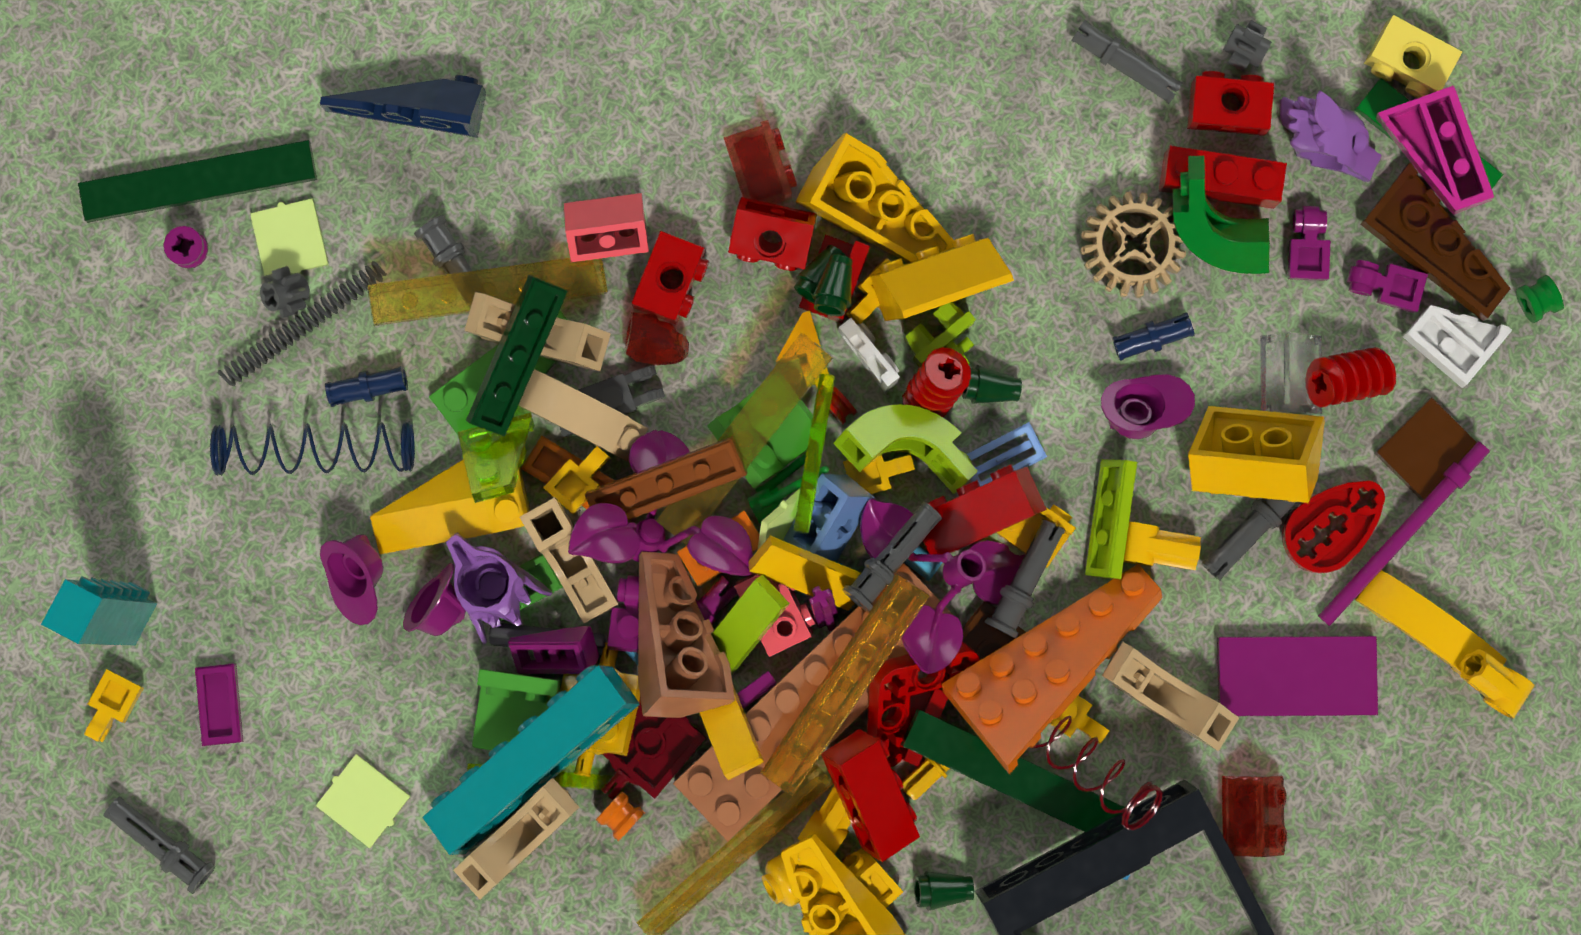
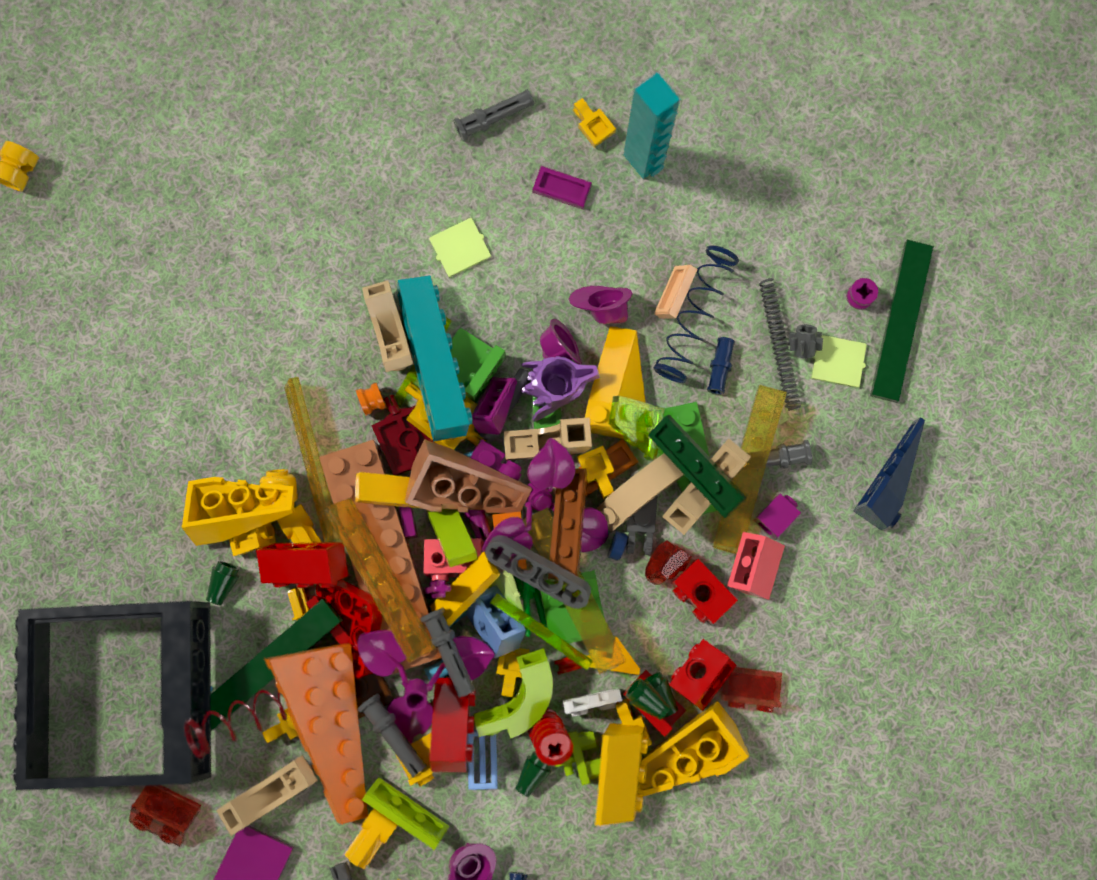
camera: 115 degrees right, 5 degrees down
none -> dark grey beam [485,535,591,609]
none -> dark blue tile [608,531,628,561]
none -> light nougat tile [654,265,697,319]
none -> magenta brick [753,493,801,539]

